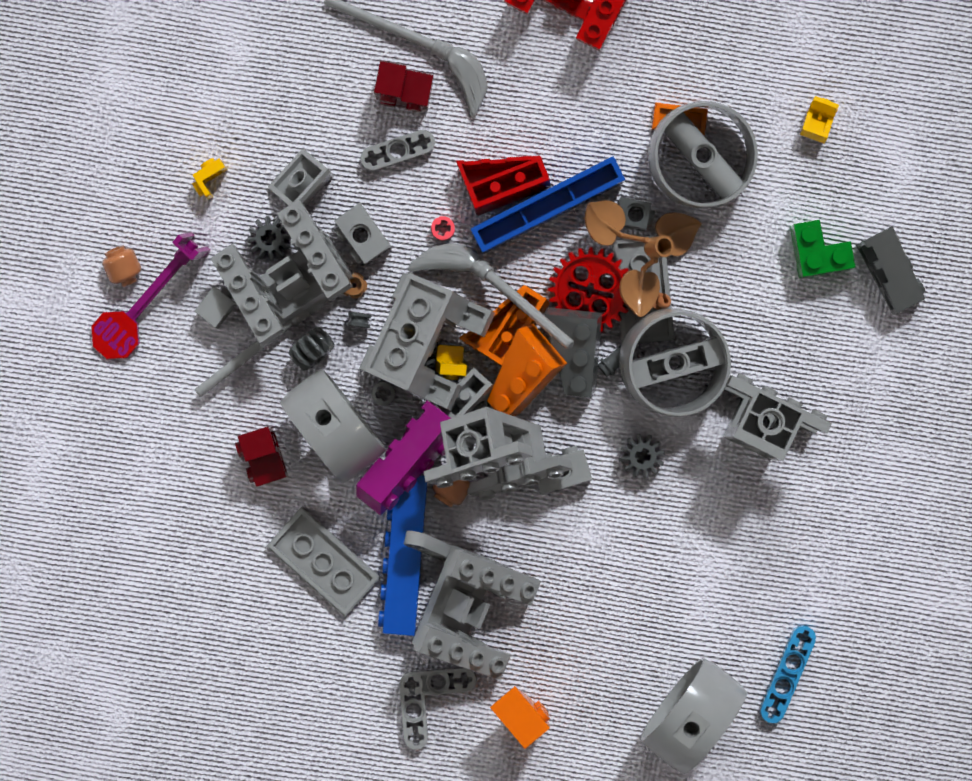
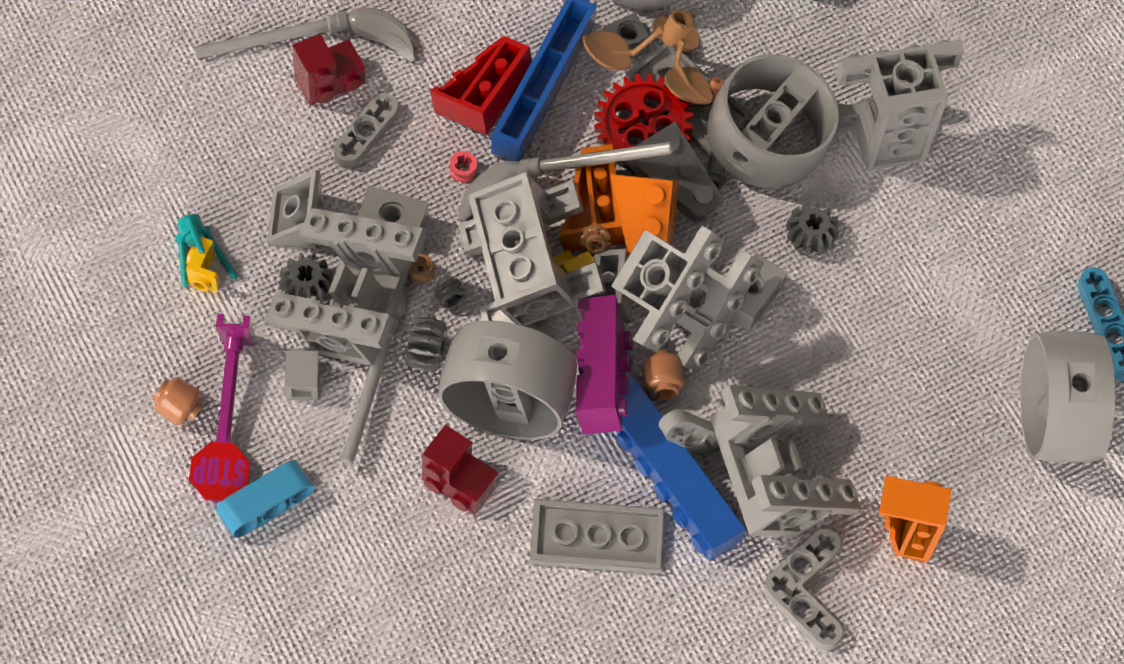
camera: 45 degrees left, 25 degrees down
none -> teal plant [175,214,238,287]
none -> dark azure beam [215,460,315,538]
none -> medium nougat plate [580,224,611,254]

